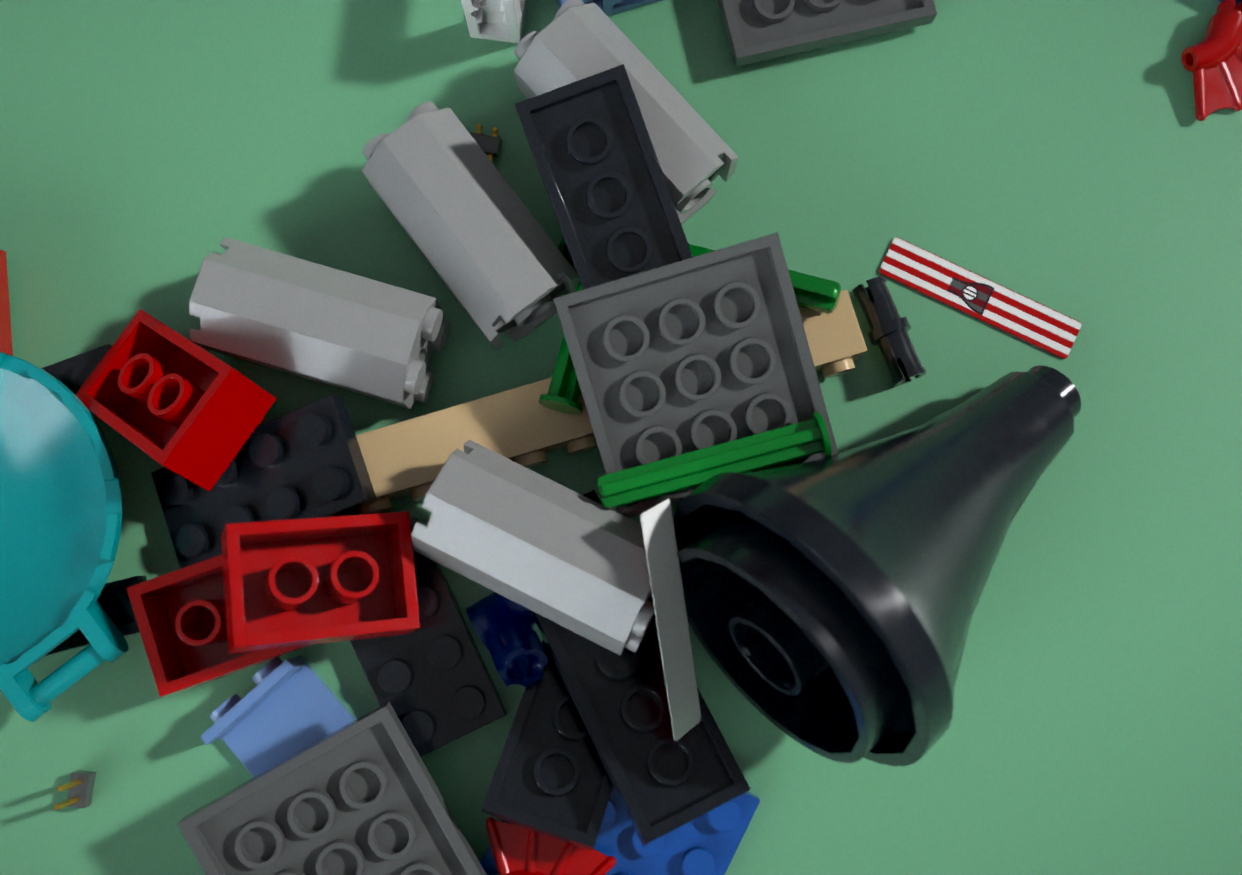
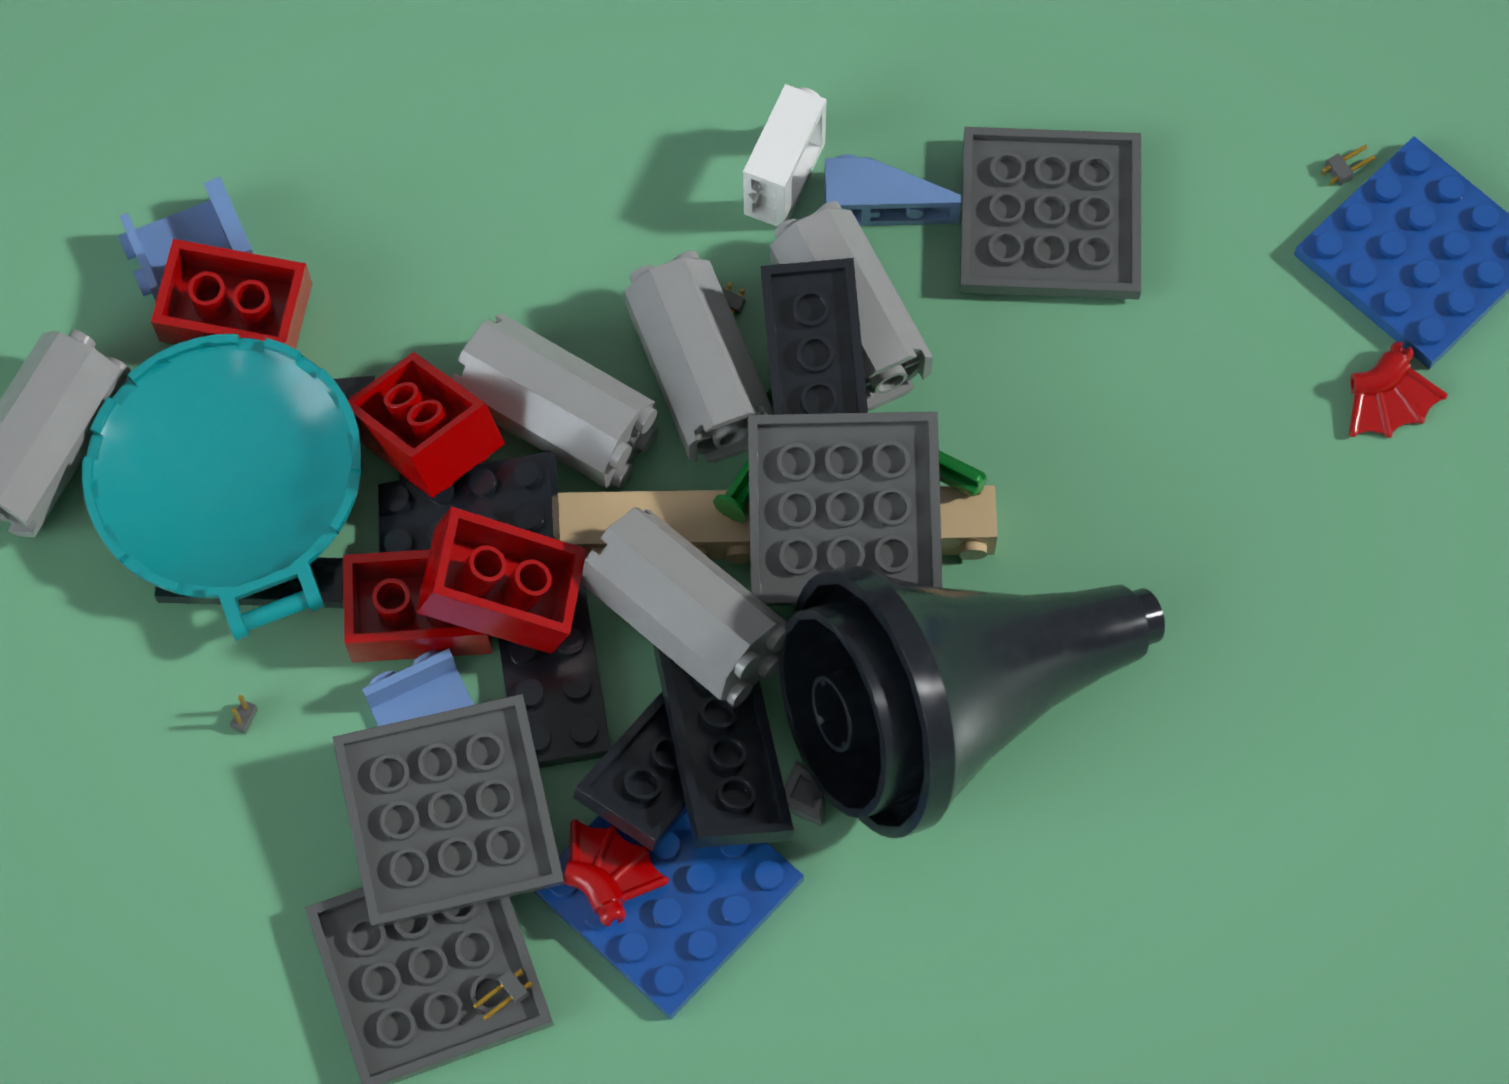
camera: 20 degrees right, 15 degrees down
clear blue piece [466,592,549,687] -> none
green axle [597,411,831,509] -> none
white sticker [641,499,701,741] -> none
black pin [852,276,927,386] -> none
sticker [879,237,1081,359] -> none
none -> dark grey tile [784,761,825,826]

